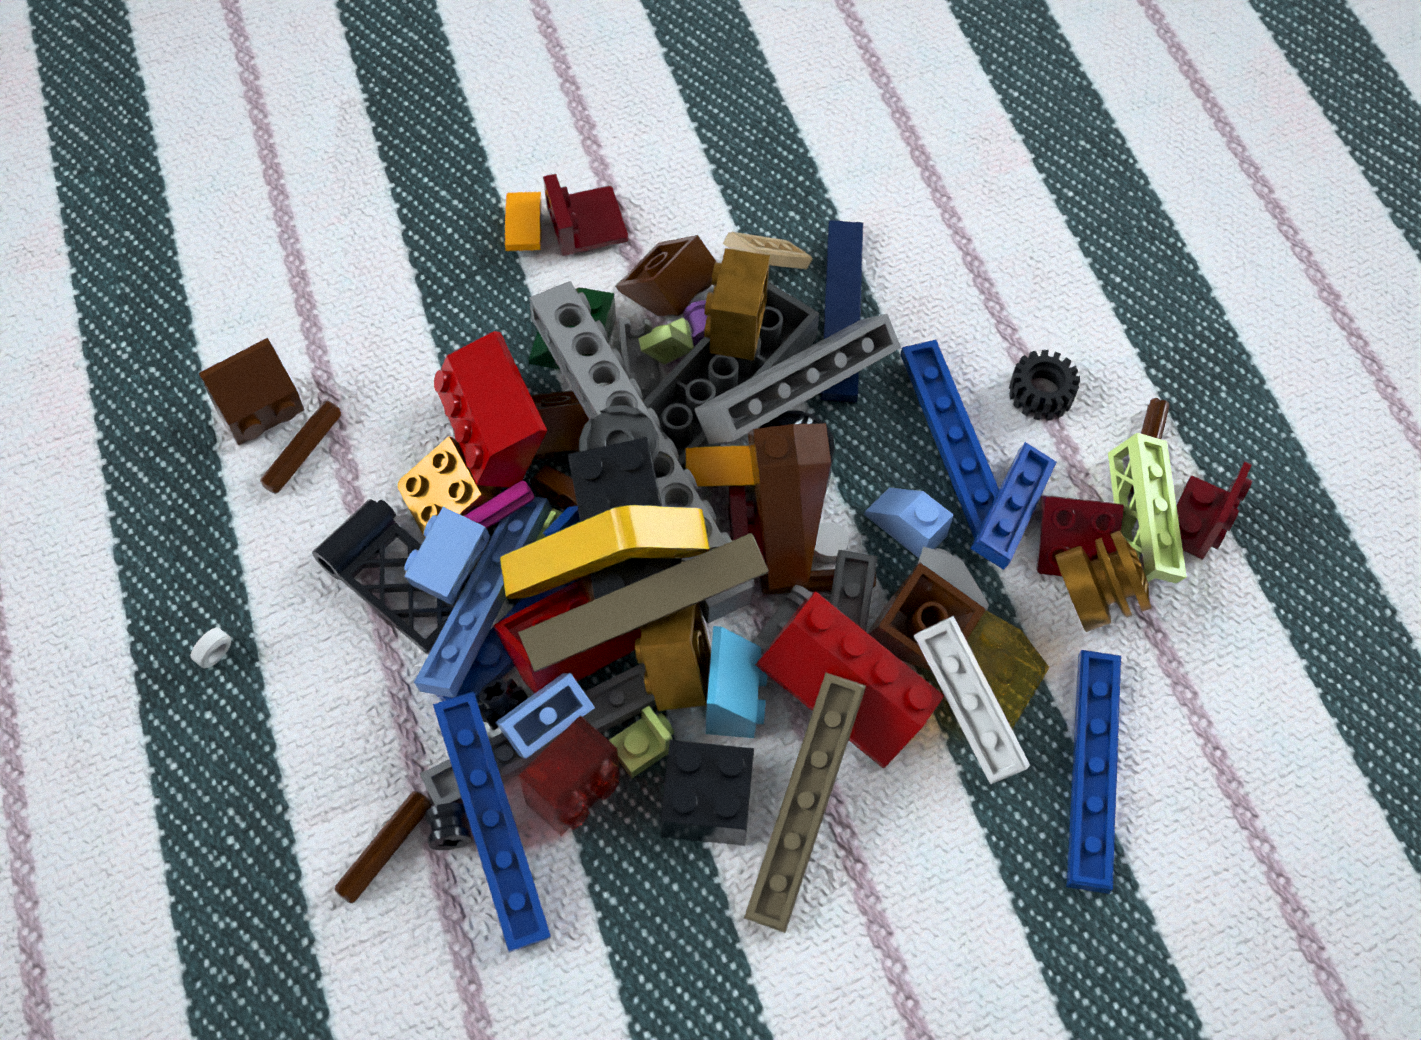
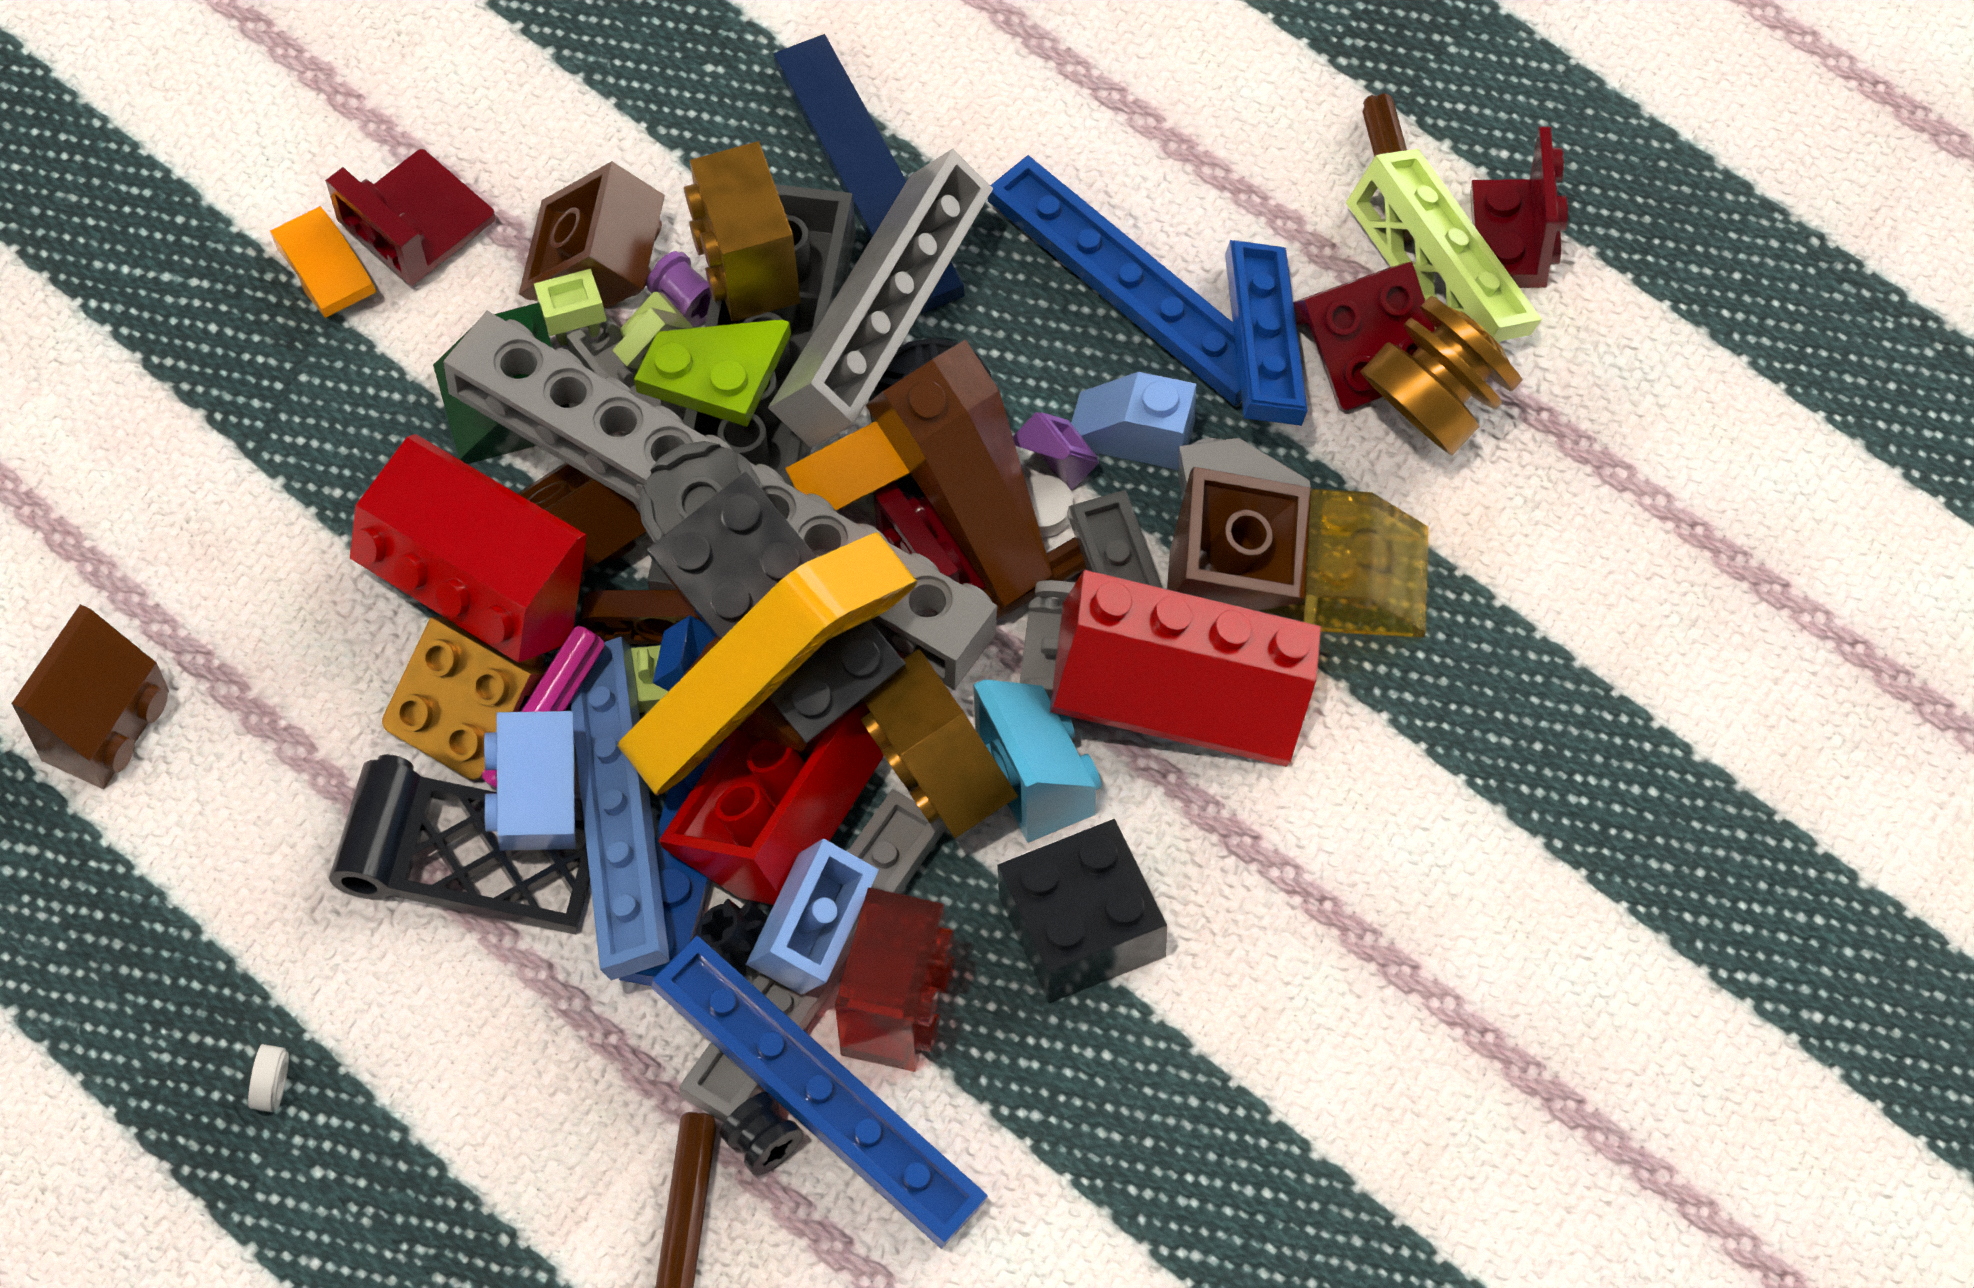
camera: 25 degrees left, 0 degrees up
reddish brown axle [260,400,341,494] -> none
dark tan tile [518,533,769,672] -> none
yellowish green bracket [608,706,674,778] -> none
tan tile [722,232,812,269] -> none
dark tan tile [744,673,866,933] -> none
white tile [914,616,1030,784] -> none
black tyre [1009,350,1080,421] -> none
blue tile [1066,650,1121,894] -> none
none -> yellowish green tile [534,268,607,346]
none -> lime wing [634,320,791,427]
none -> medium lavender slope [1013,412,1099,490]

